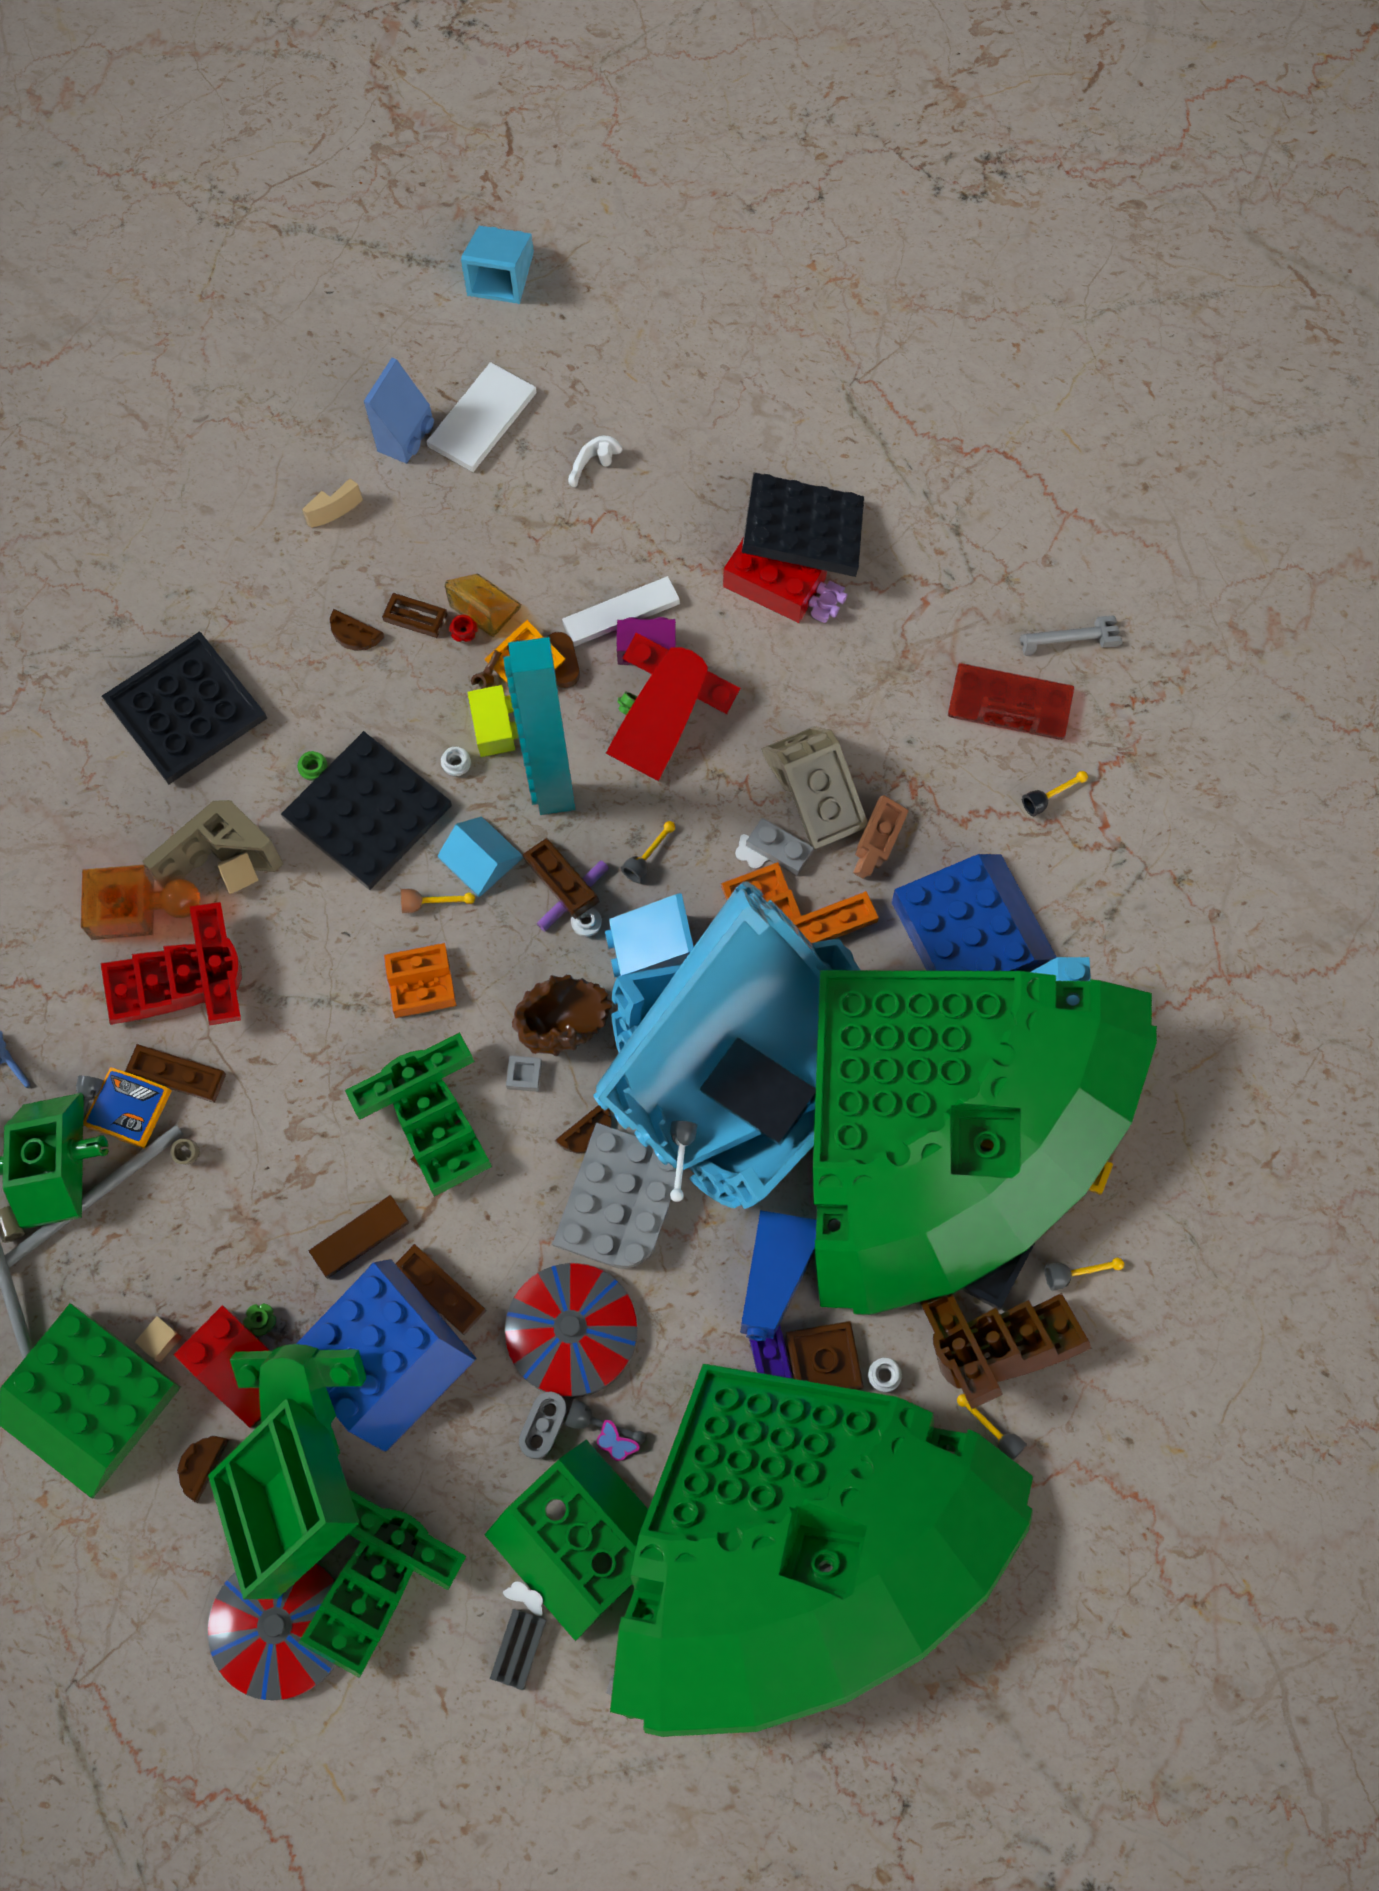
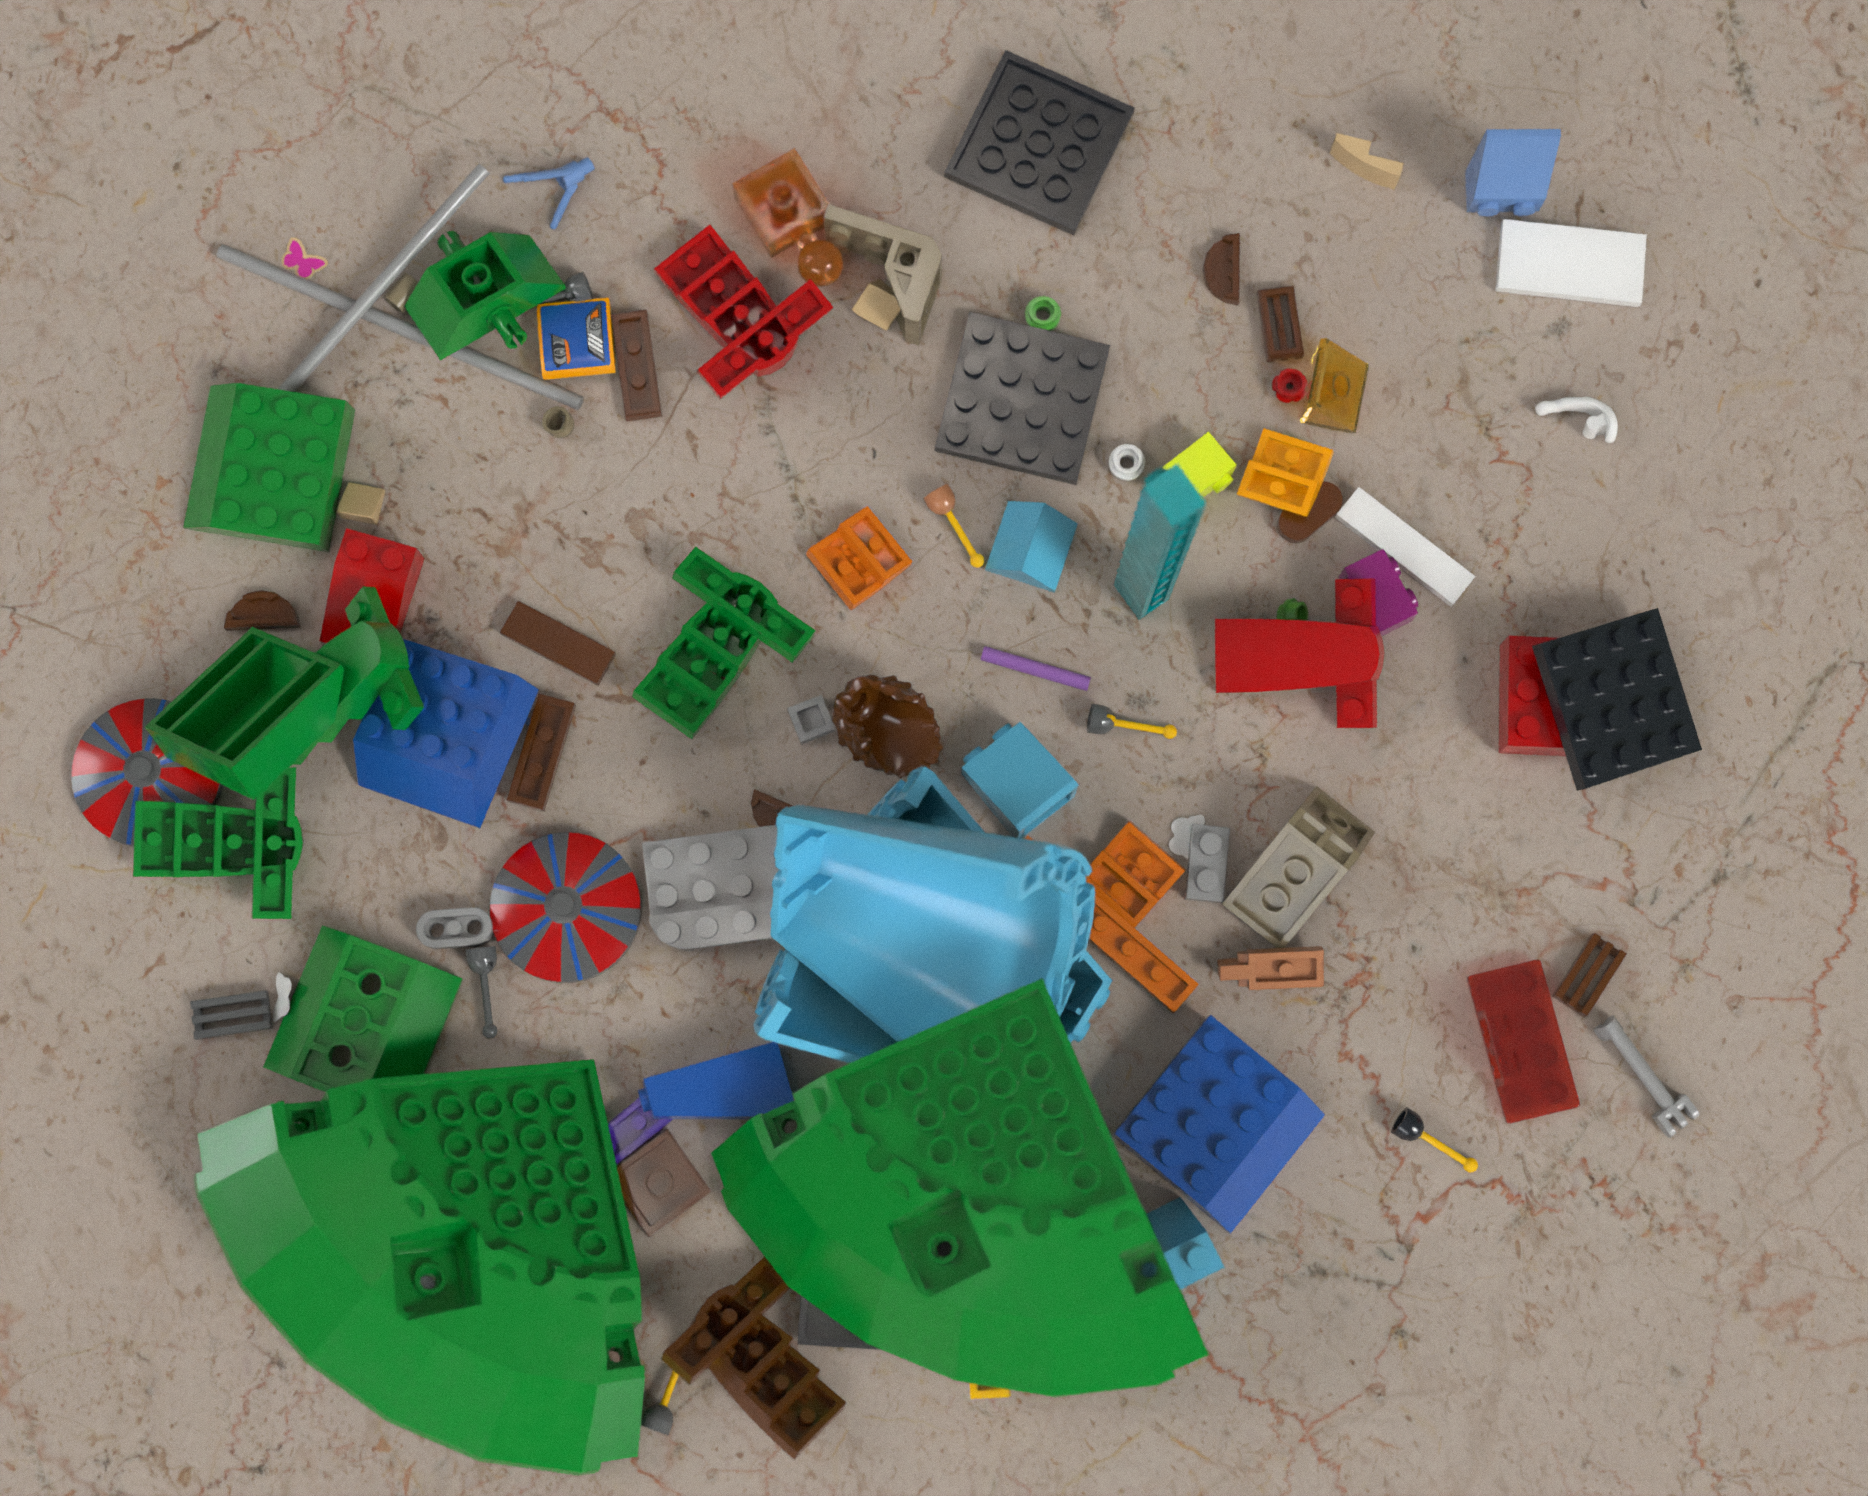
camera: 60 degrees right, 10 degrees up
bright green plate [243,1303,276,1336] -> none
medium azure slope [461,226,534,304] -> none
reddish brown hand [471,650,502,689] -> none
reddish brown tile [522,838,600,919] -> none
white plate [571,908,602,937] -> none
medium blue sticker [597,1420,640,1461] -> none
hinge [670,1121,697,1202] -> none
black tile [700,1037,816,1146] -> none
lavender piece [809,581,848,623] -> none
white plate [868,1358,902,1392] -> none
hinge [1045,1257,1124,1291] -> none
none -> reddish brown tile [1552,933,1627,1017]

